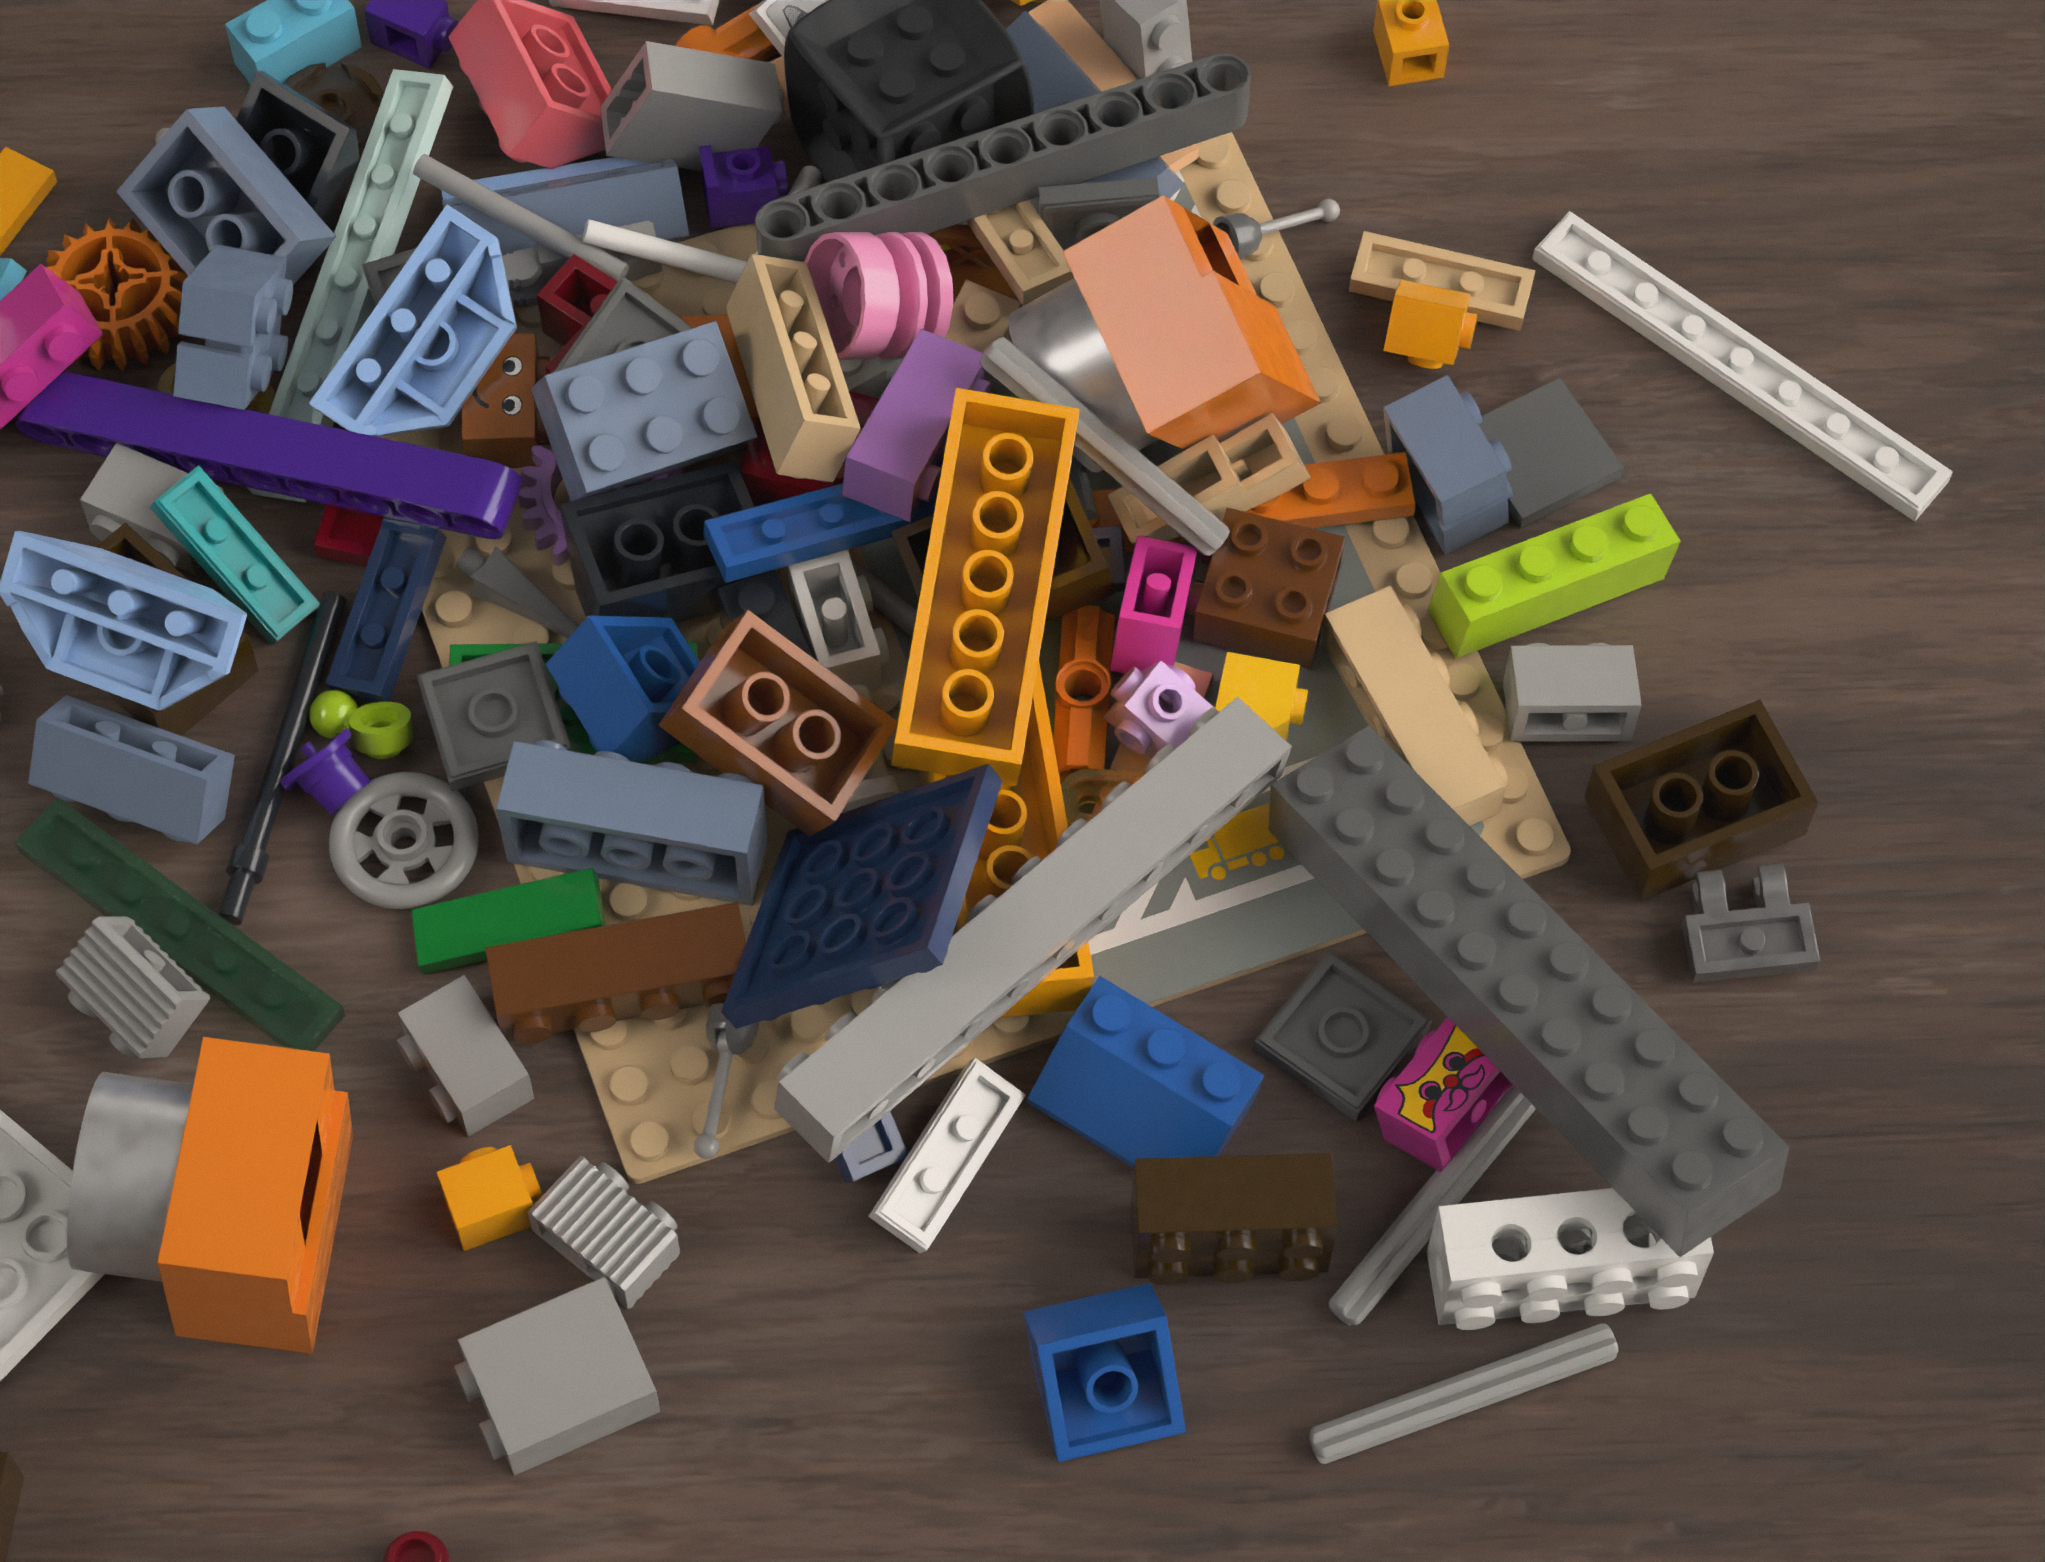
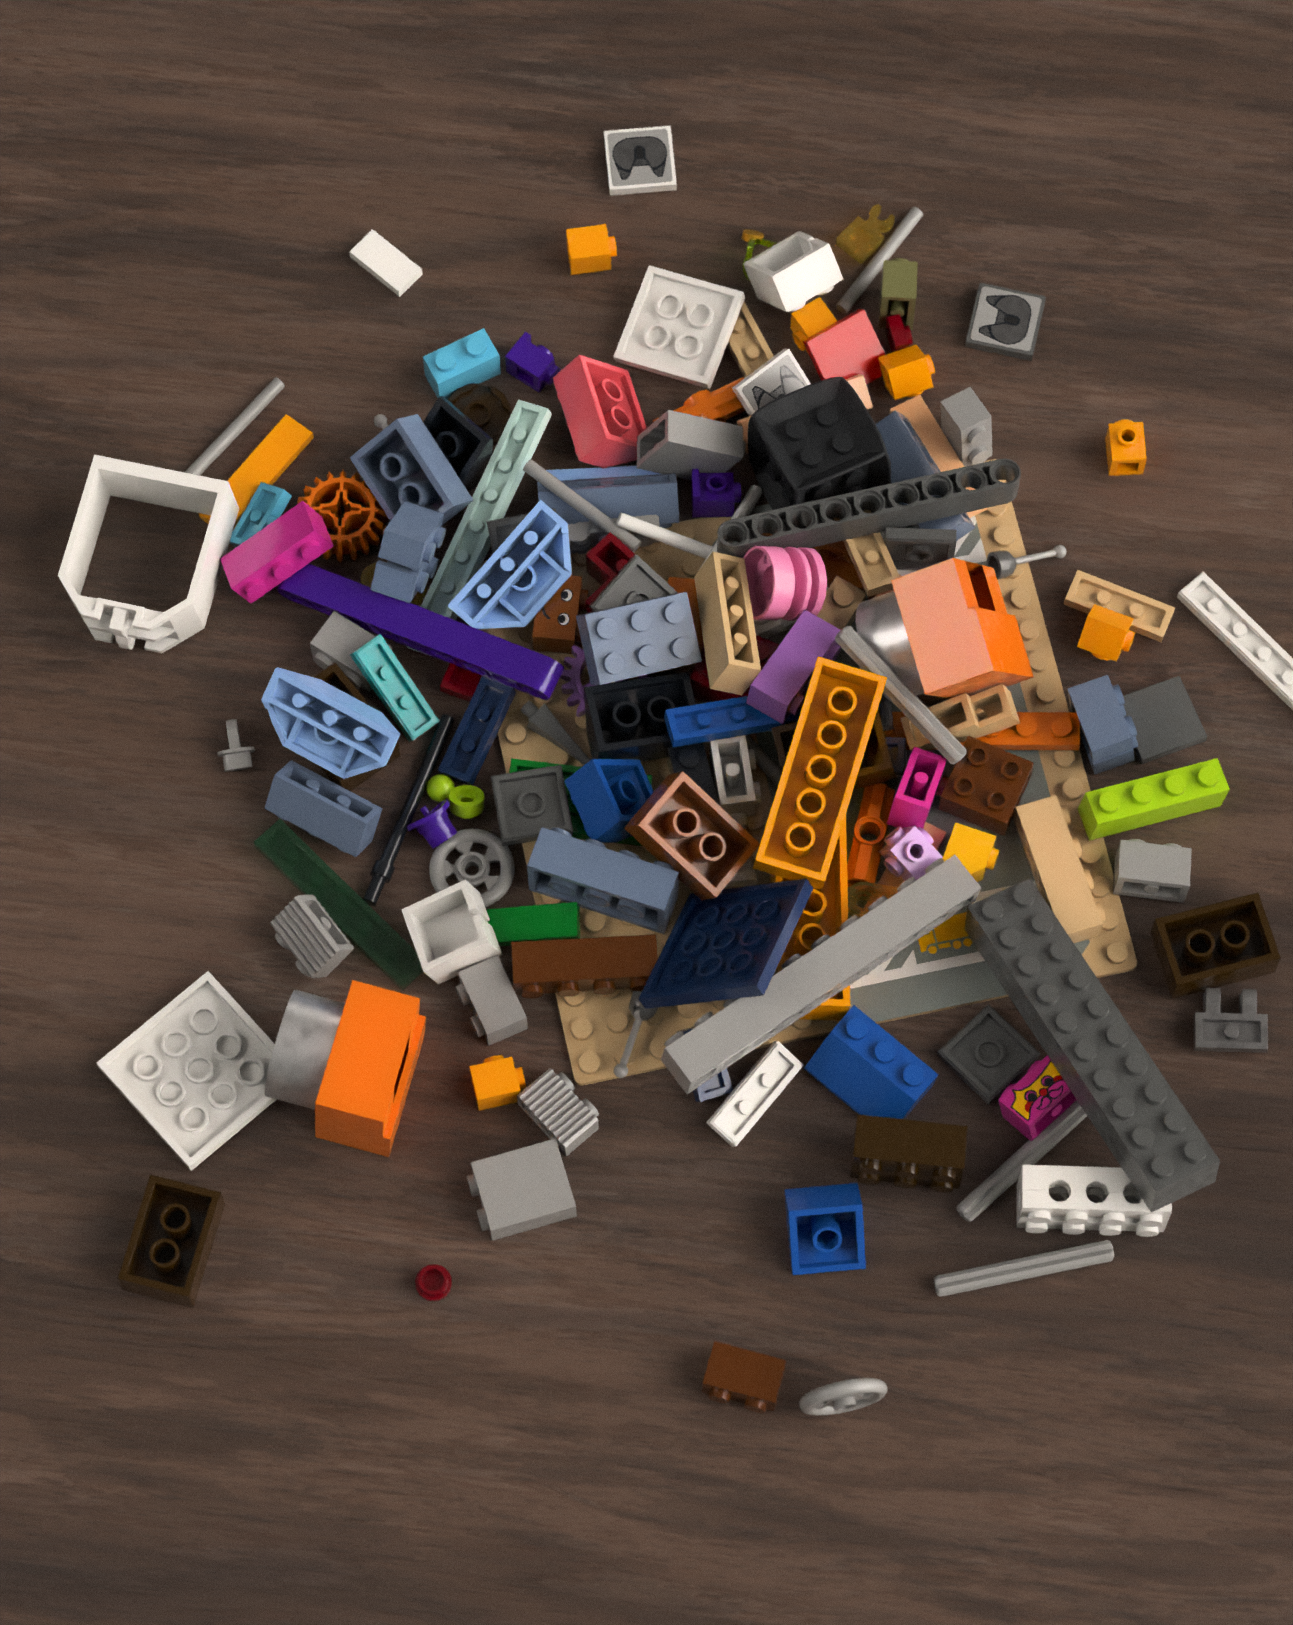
camera: 10 degrees right, 5 degrees up
none -> white piece [401,879,503,984]

